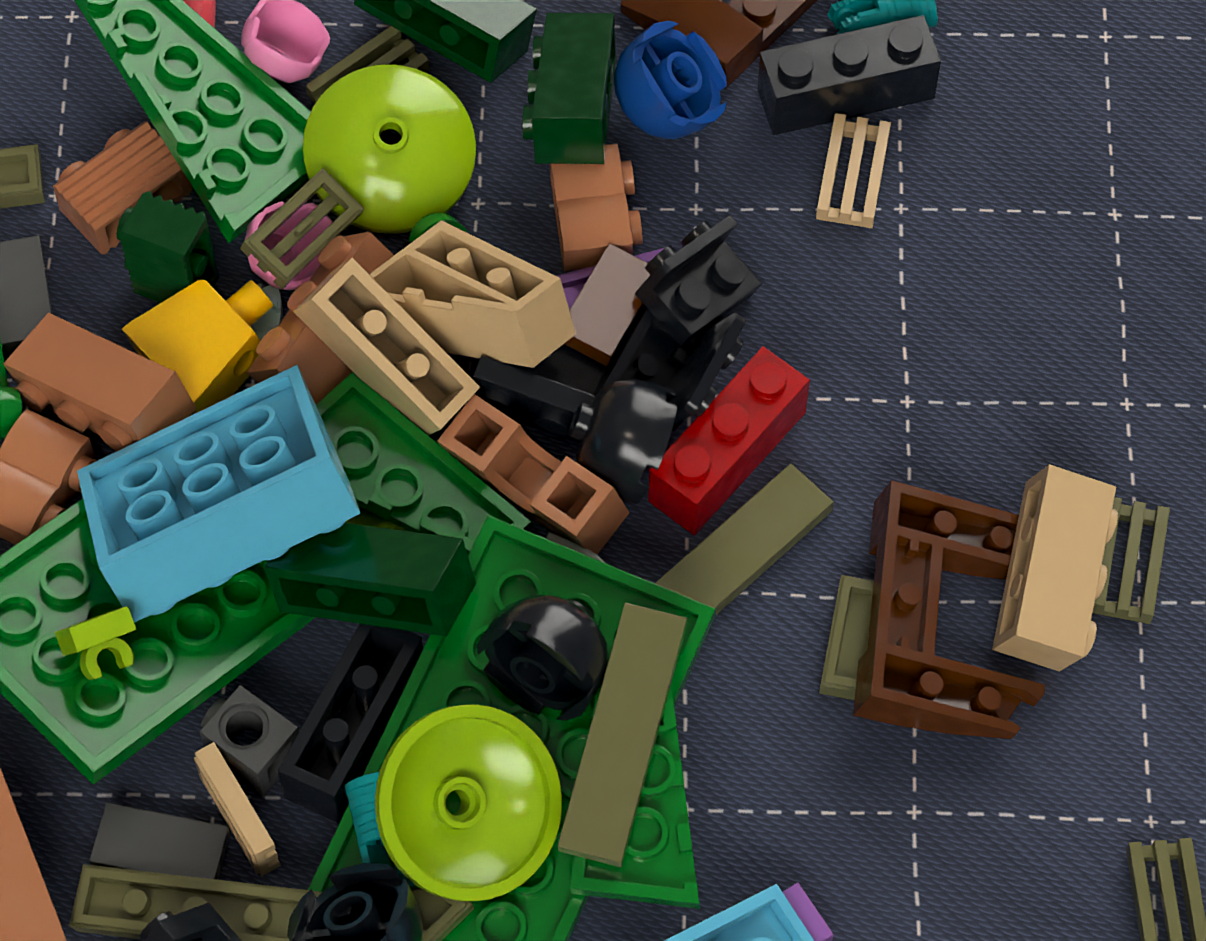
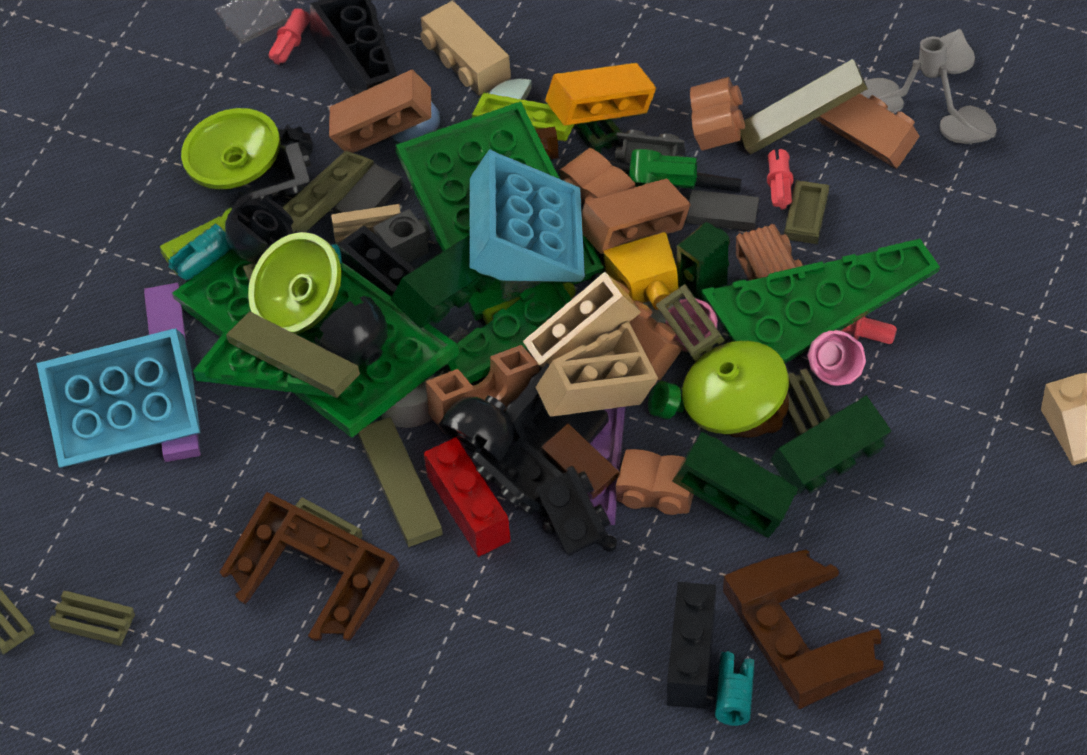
camera: 115 degrees right, 10 degrees down
lime tile [54,606,137,680] -> none
blue cylinder [613,21,727,139] -> none
tan tile [816,113,891,228] -> none
tan brick [992,464,1118,672] -> none
olive tile [1093,497,1170,624] -> none

